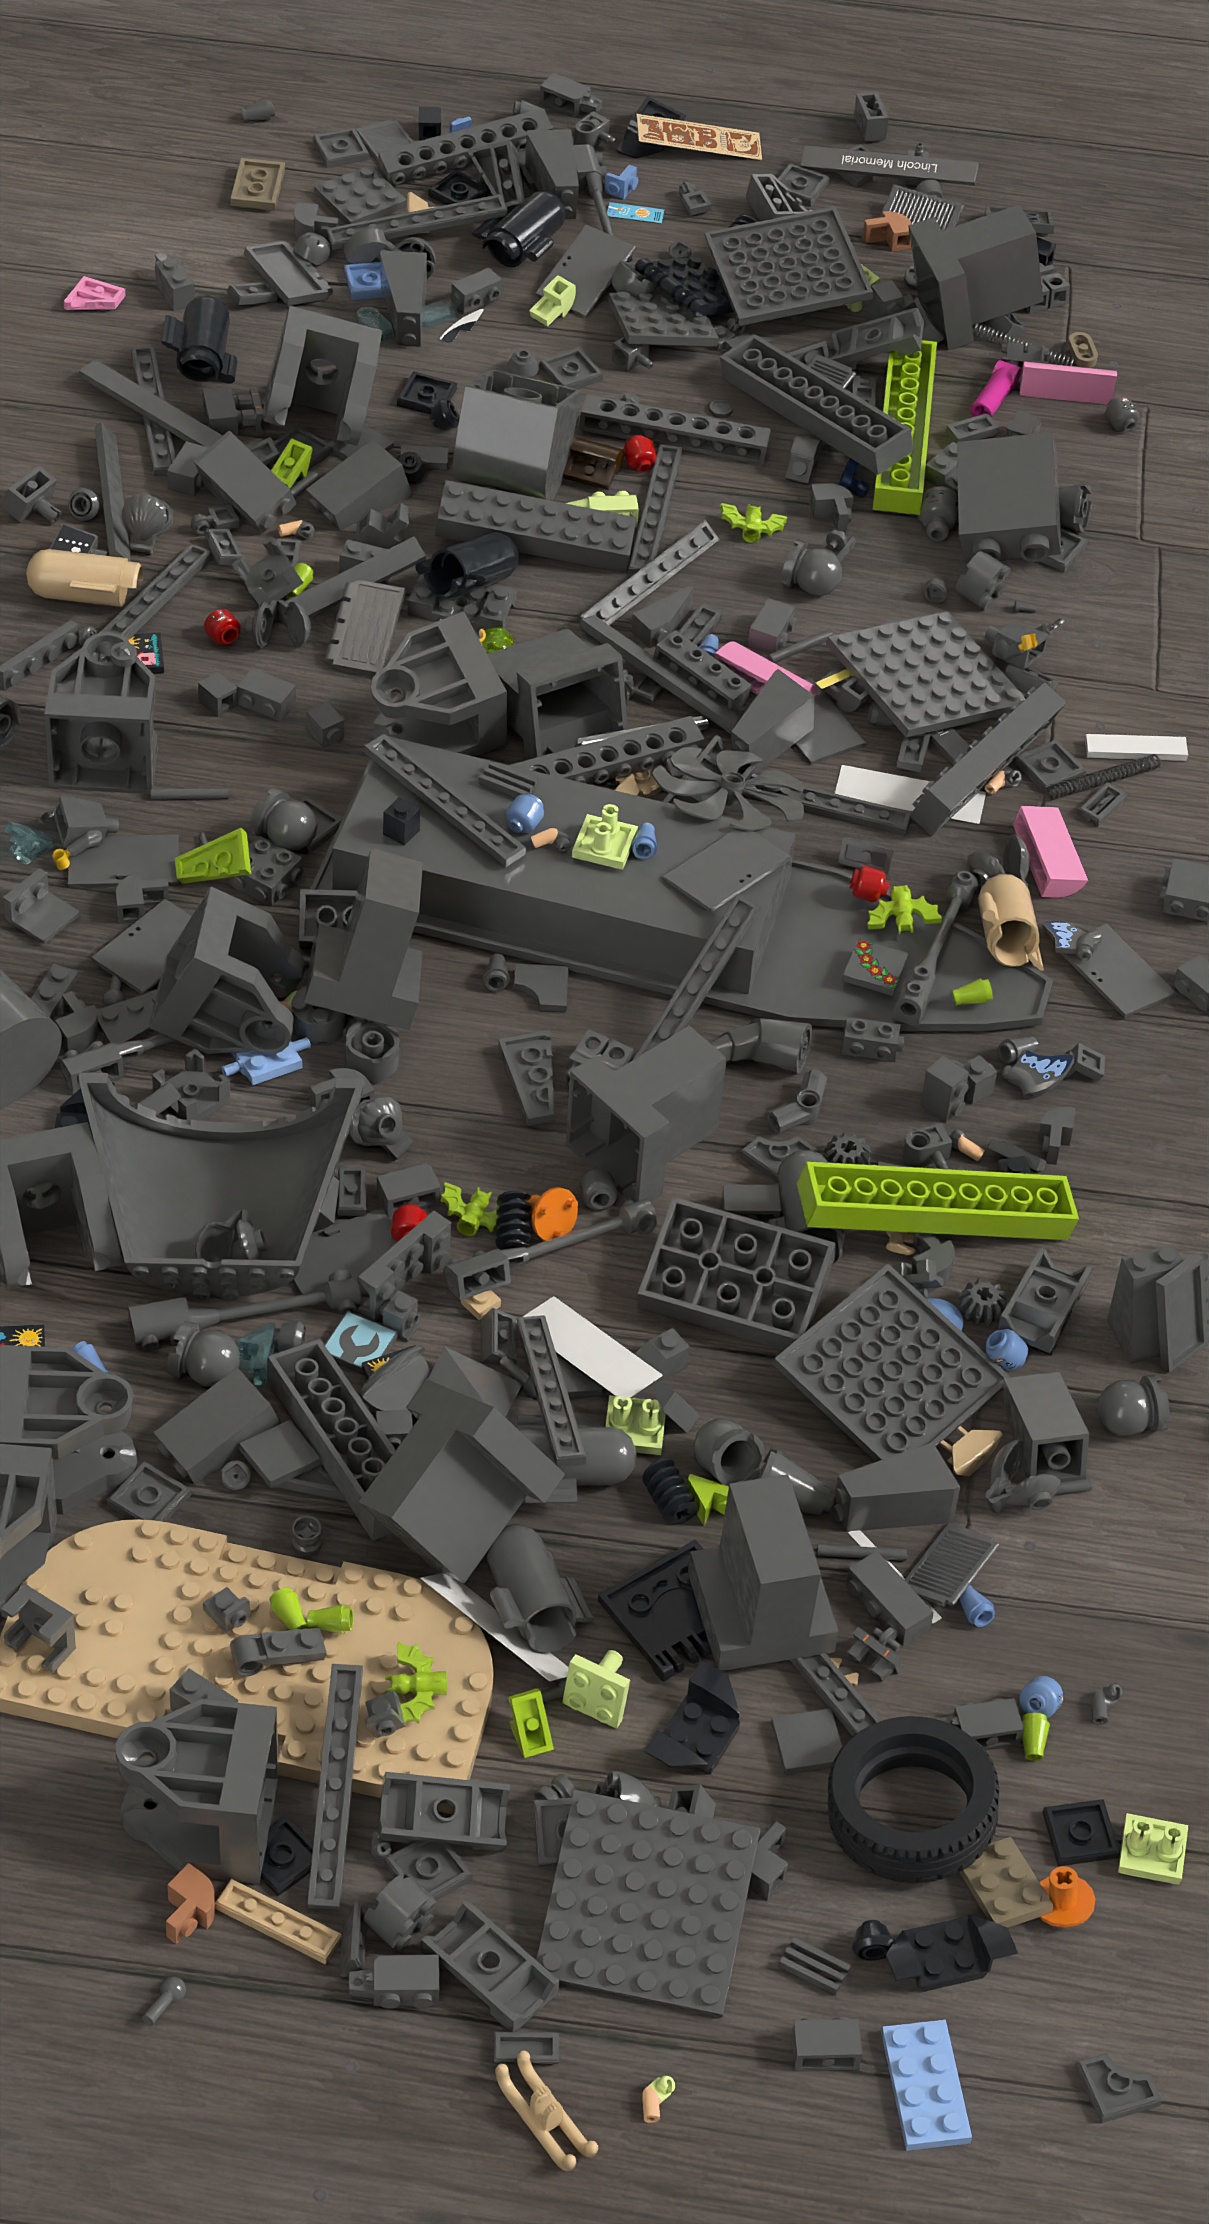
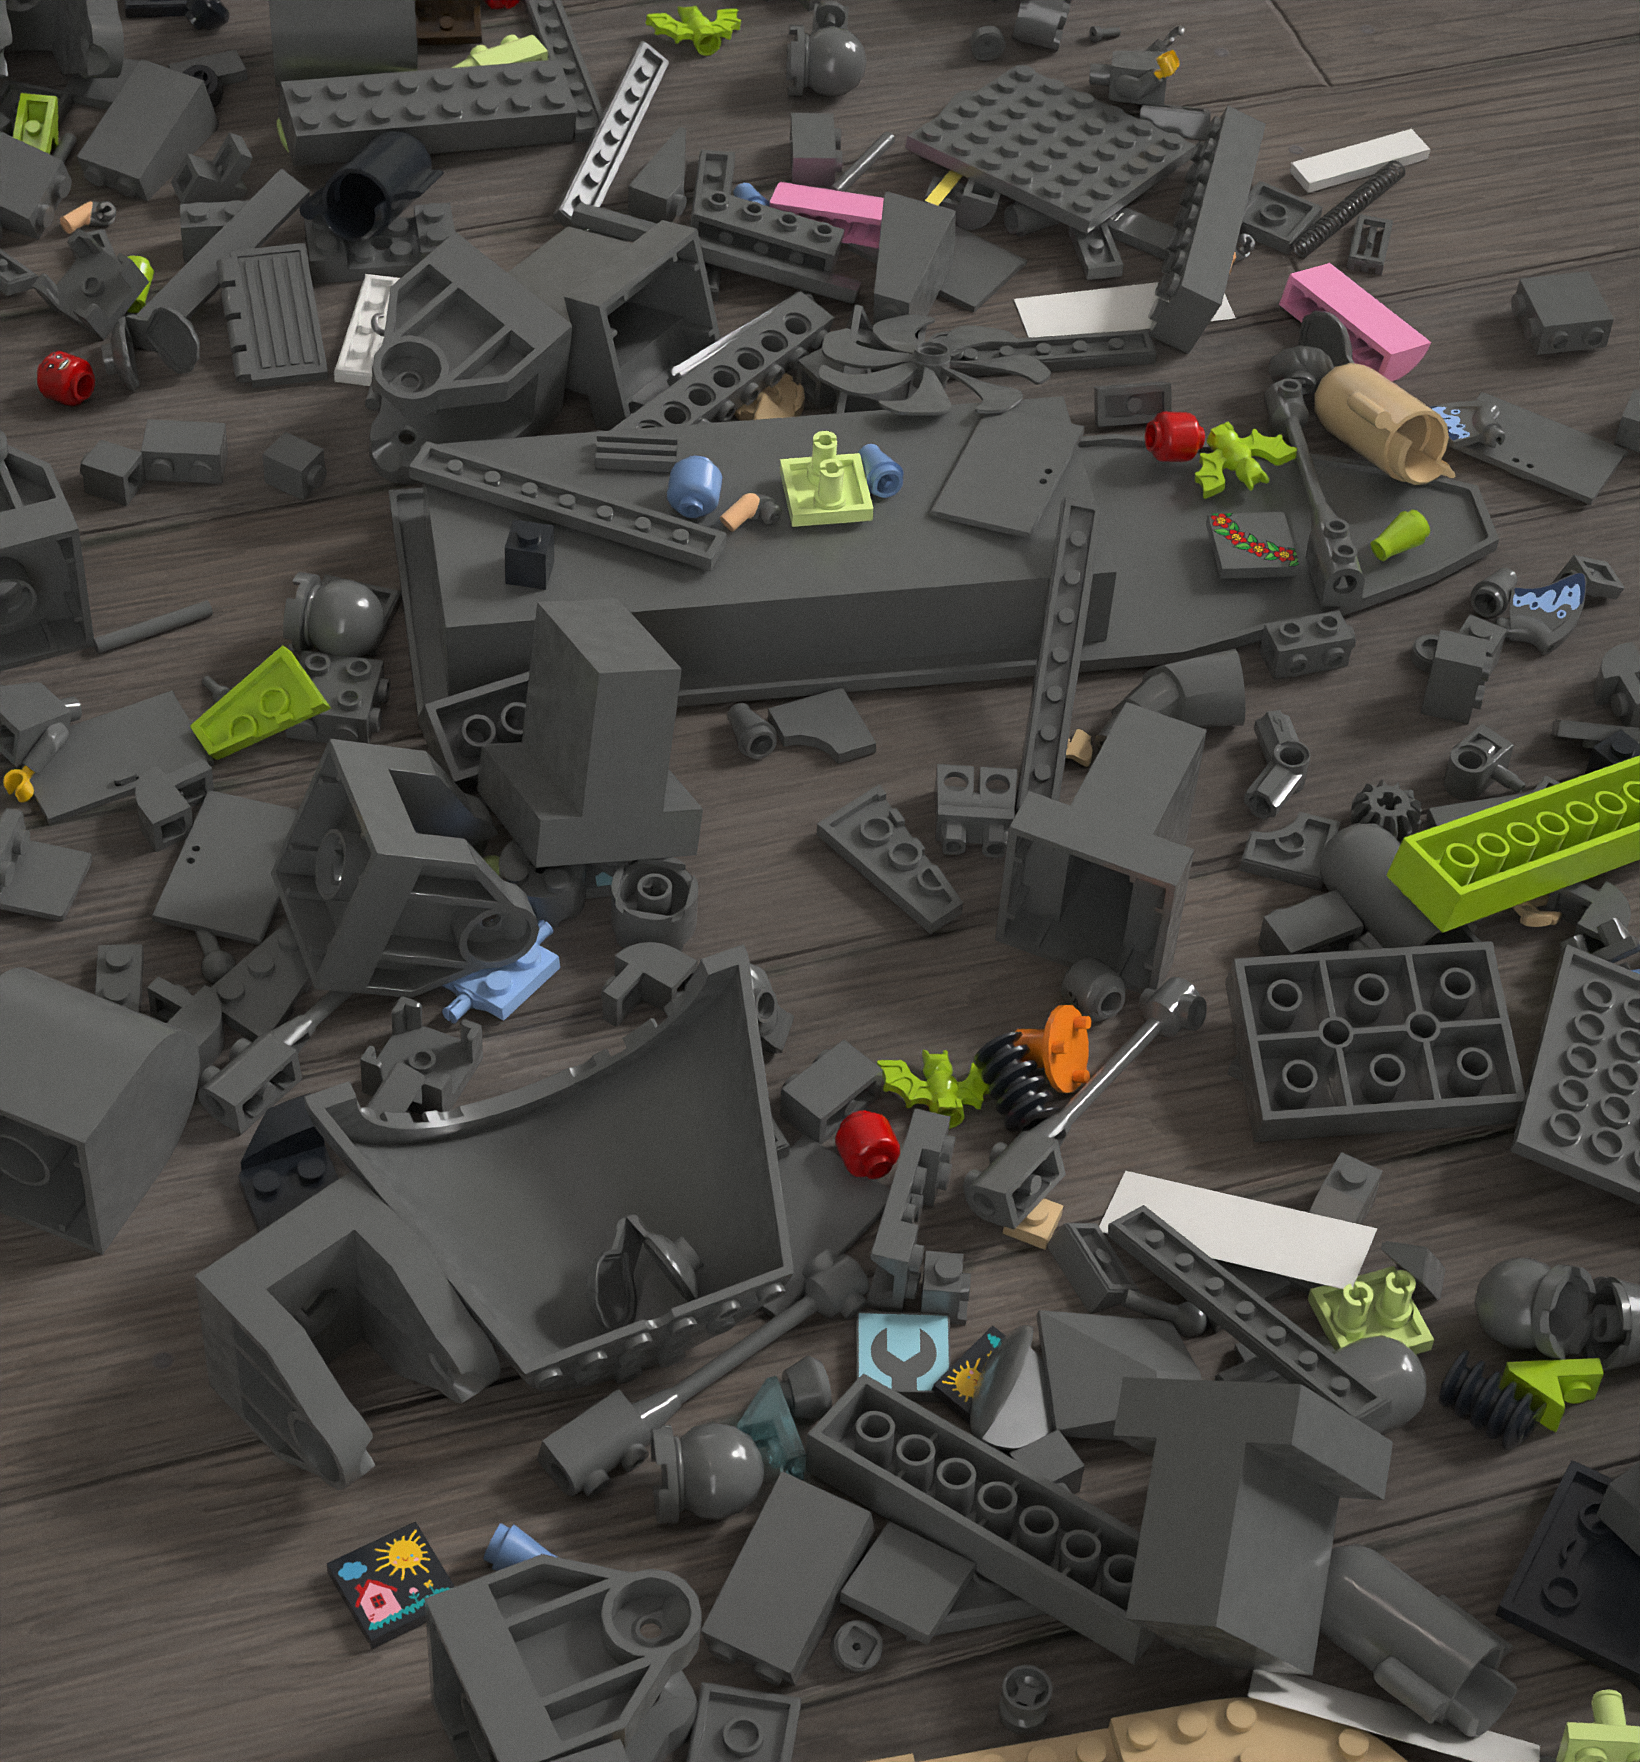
camera: 25 degrees left, 0 degrees up
light nougat arm [949,1130,985,1162] -> none

